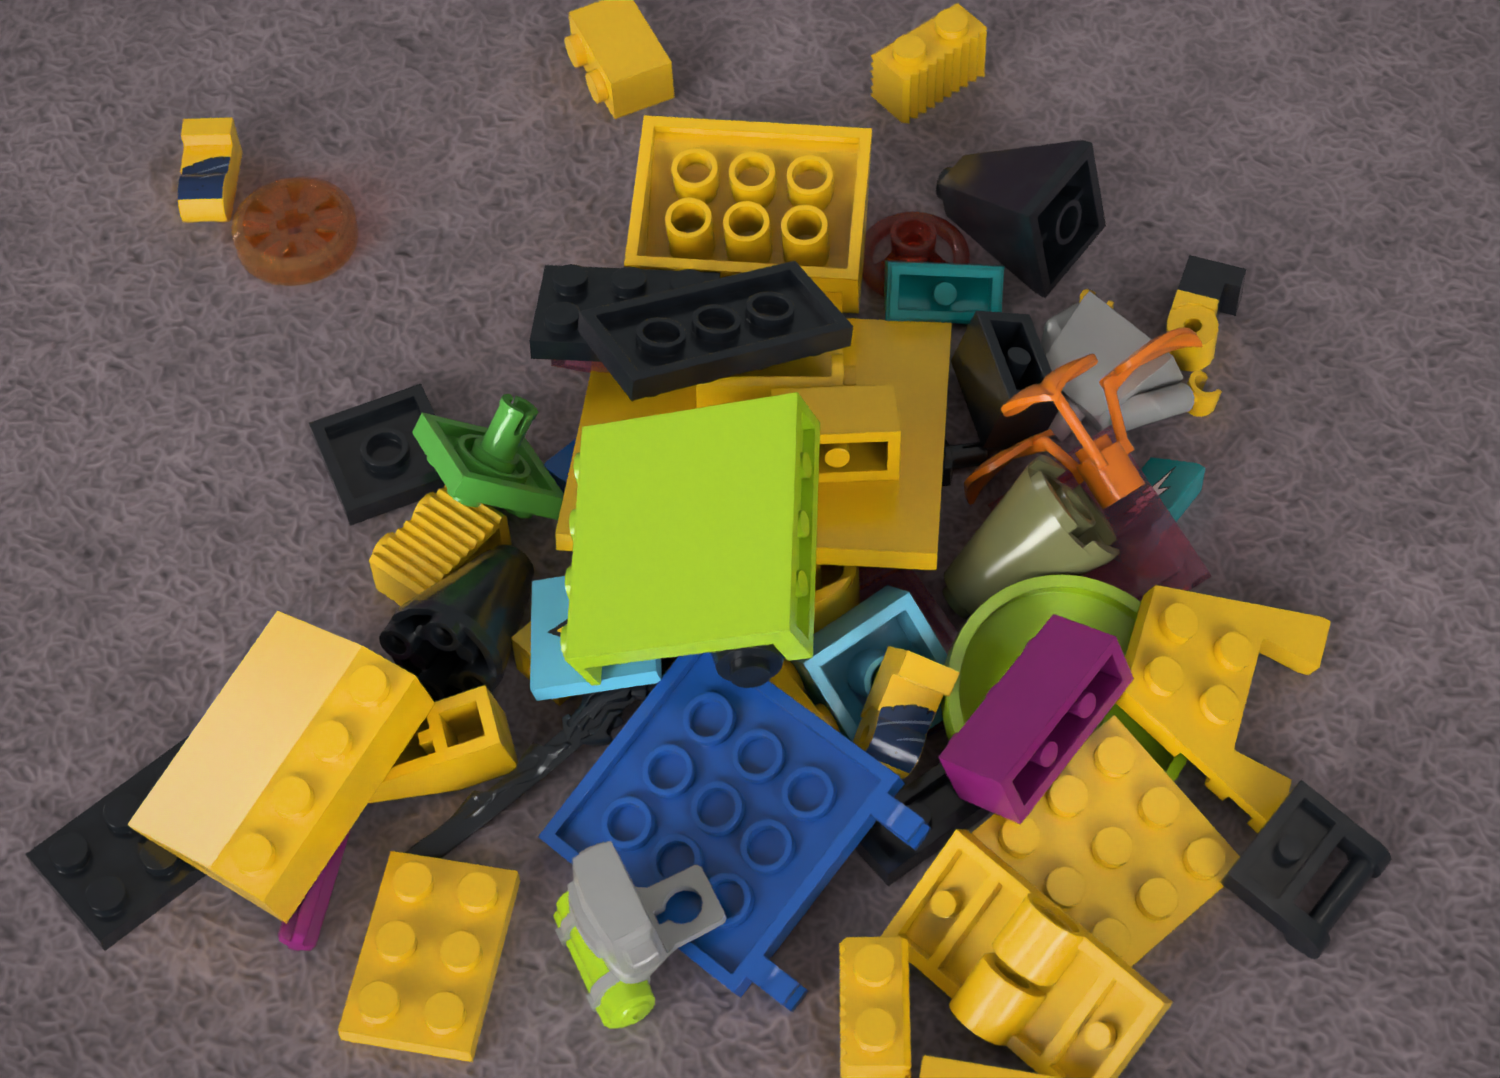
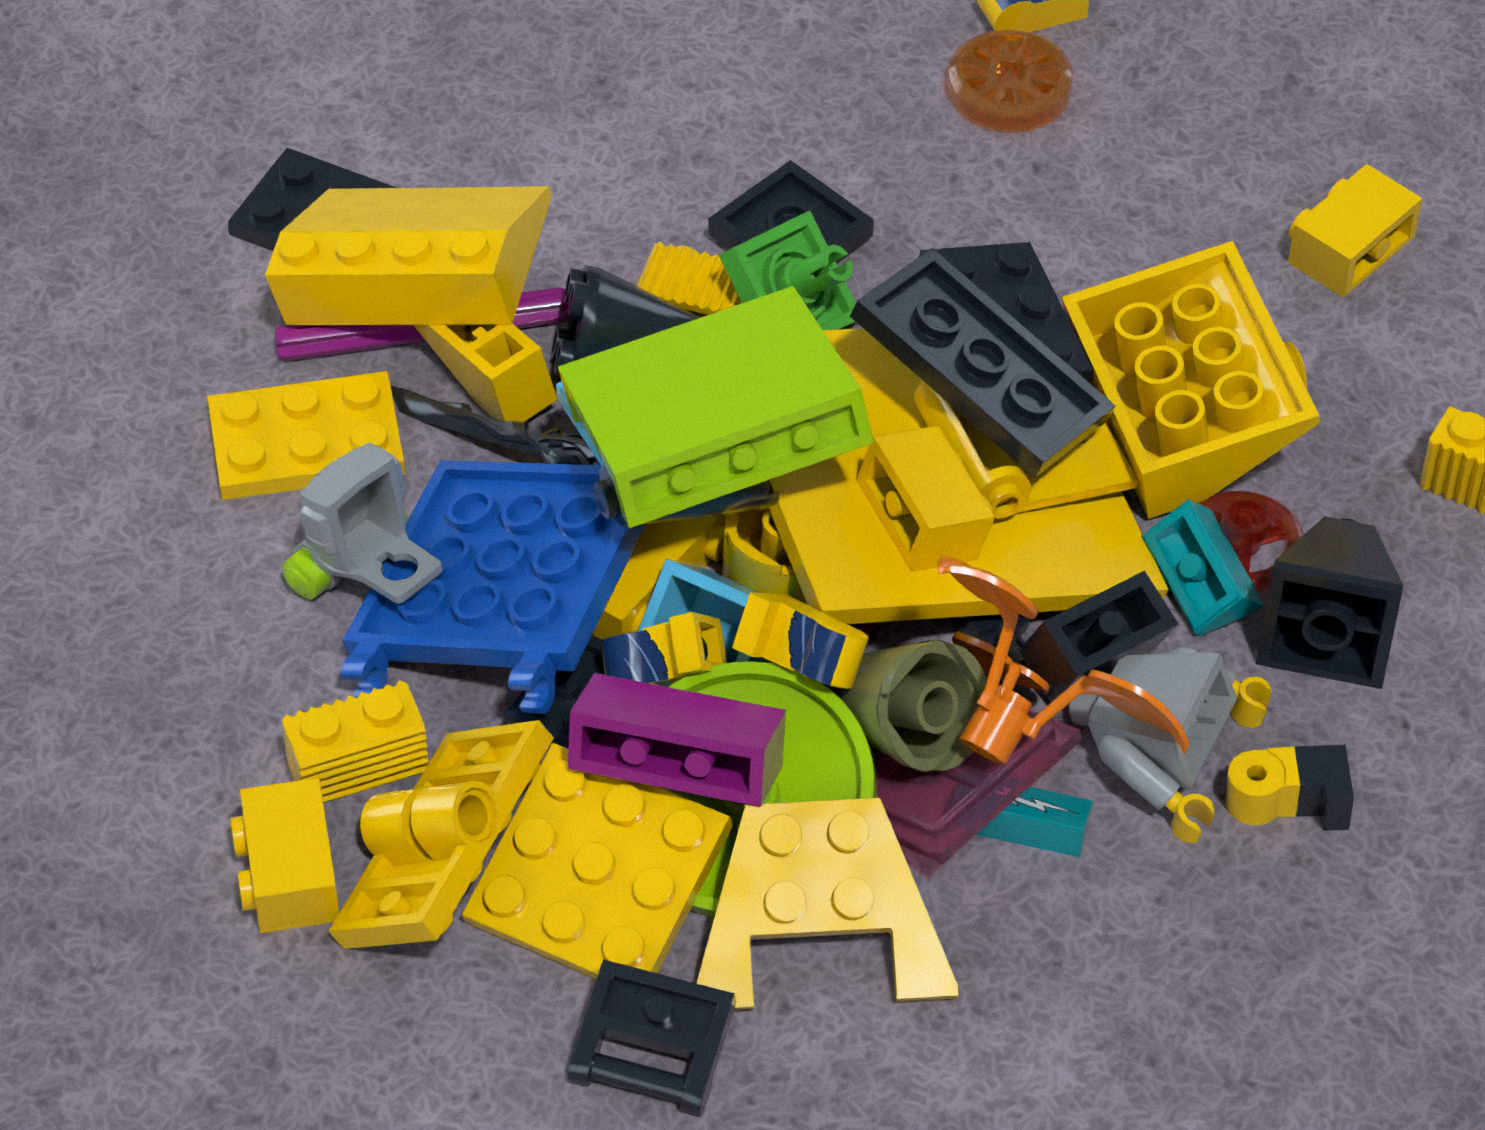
camera: 65 degrees right, 5 degrees down
none -> yellow leg [732,592,868,689]

